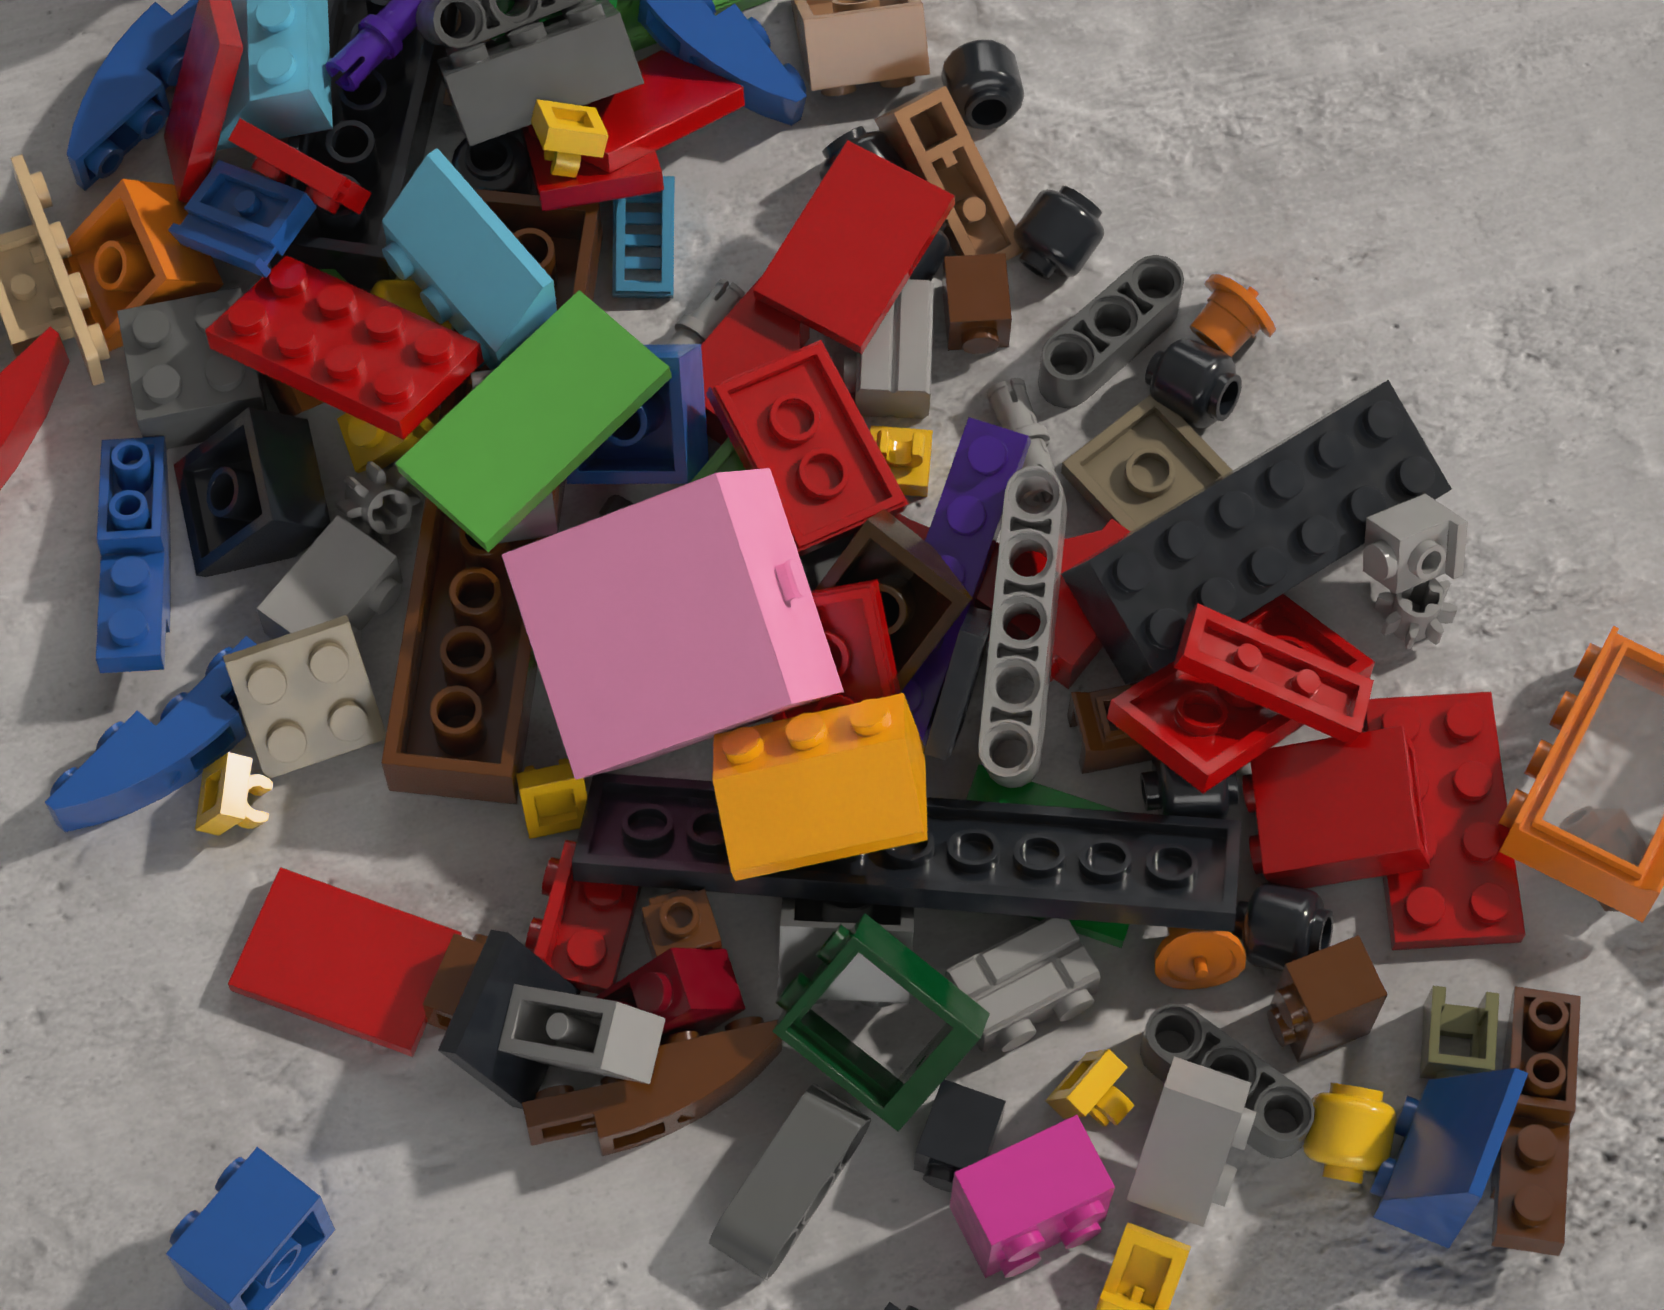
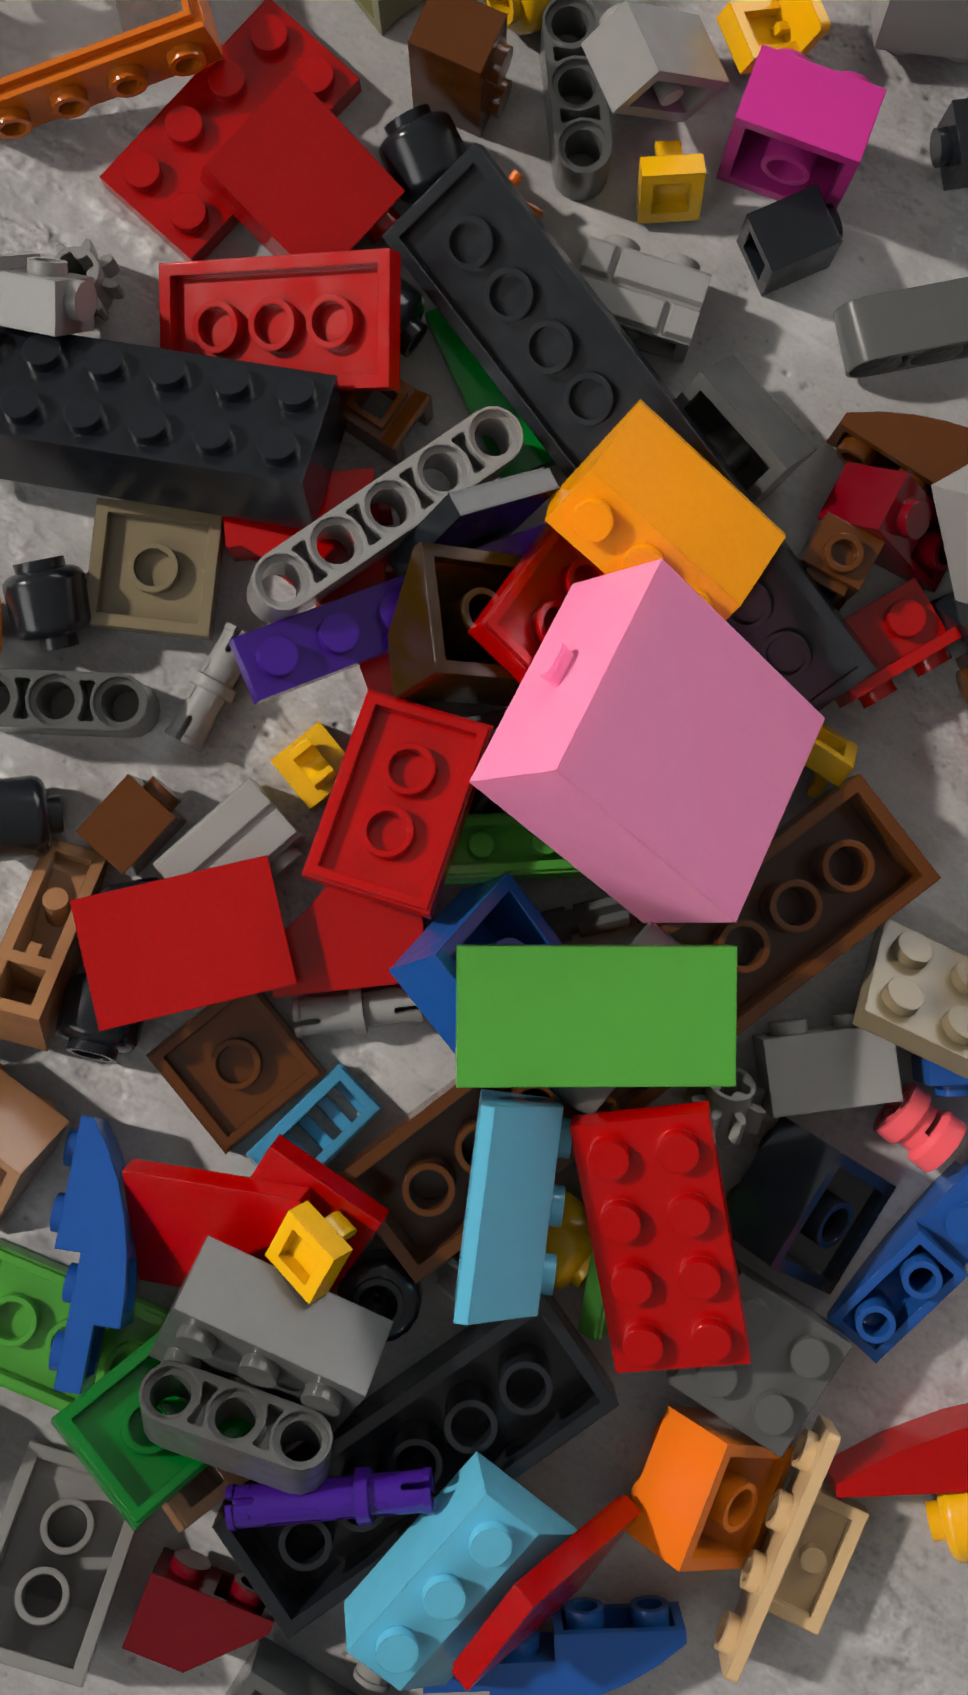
camera: 135 degrees left, 20 degrees up
blue plate [168,160,317,278] -> none
red plate [228,118,372,215] -> none
dark green window [772,914,990,1132] -> none
red plate [1173,603,1374,744] -> none
none -> reddish brown tile [146,992,327,1154]
none -> coral wheel [873,1082,966,1173]

